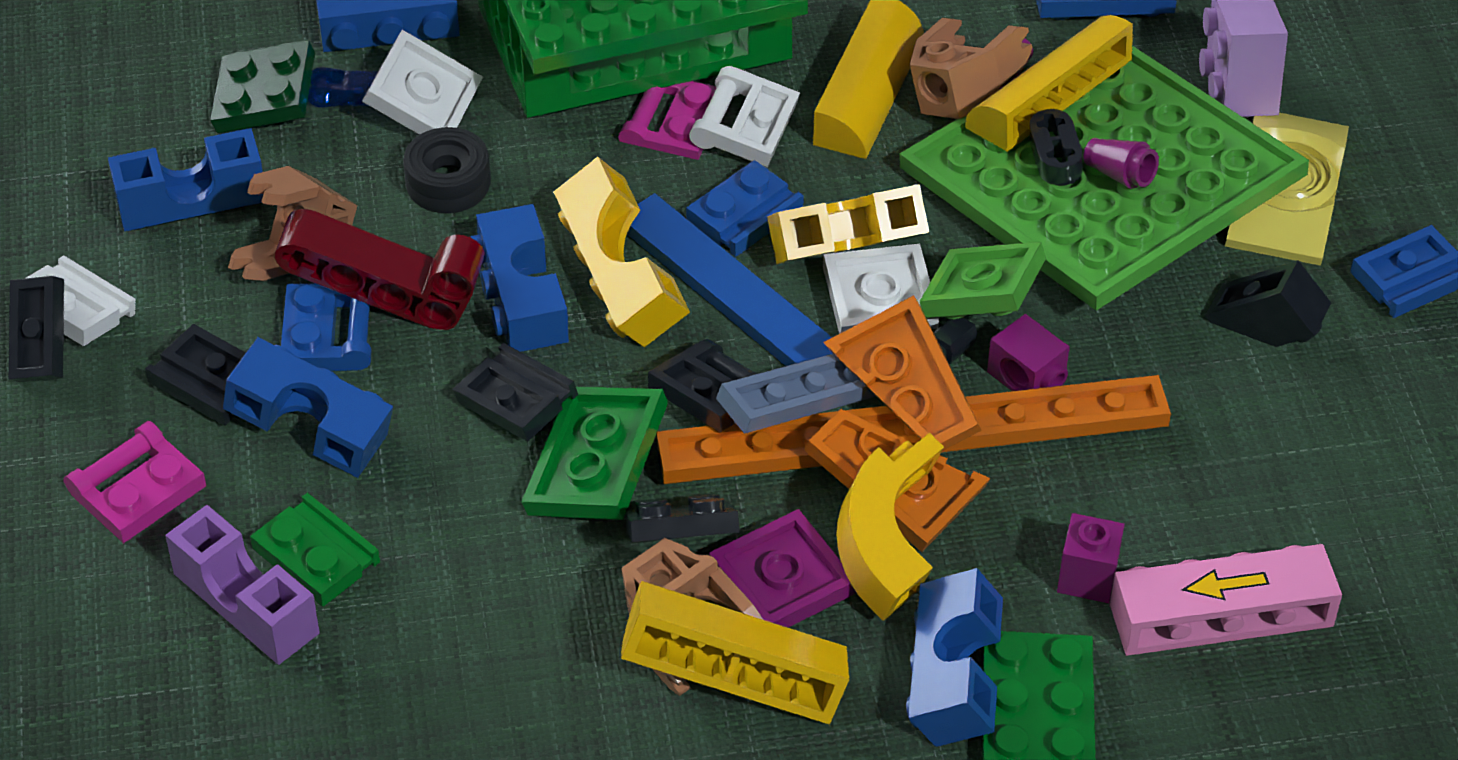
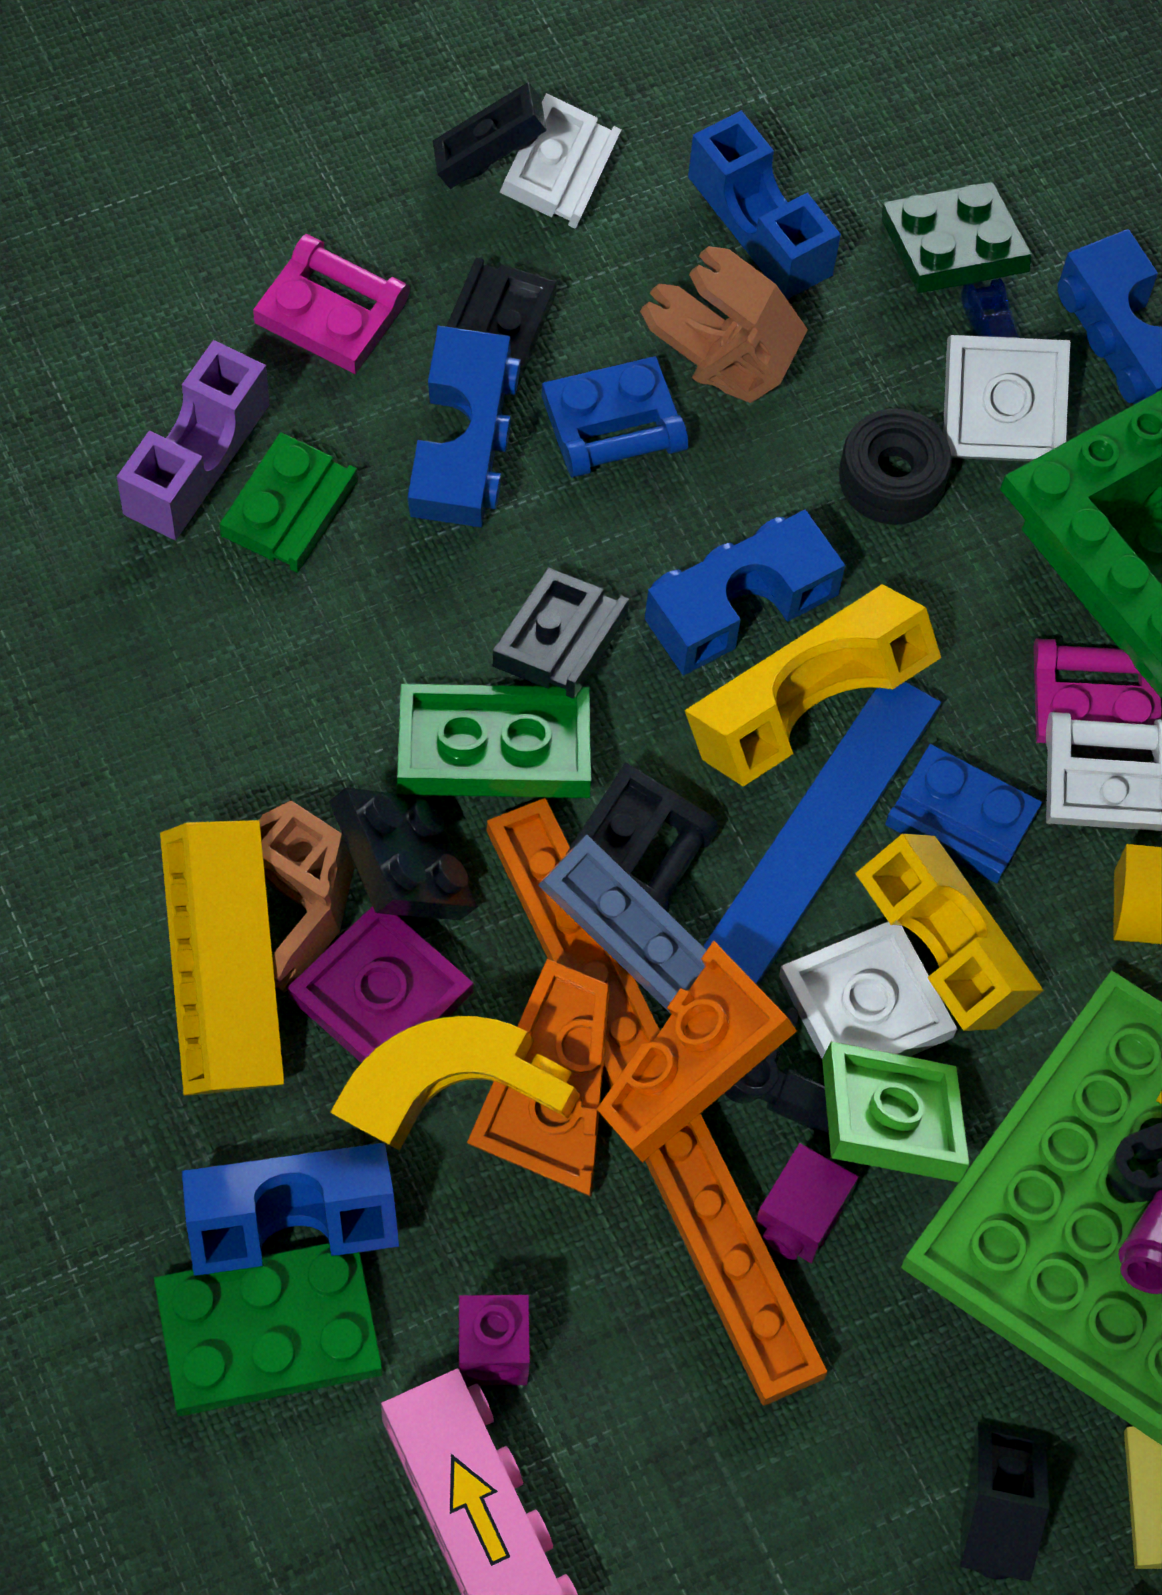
camera: 70 degrees right, 15 degrees up
dark red beam [274,209,485,330] -> none

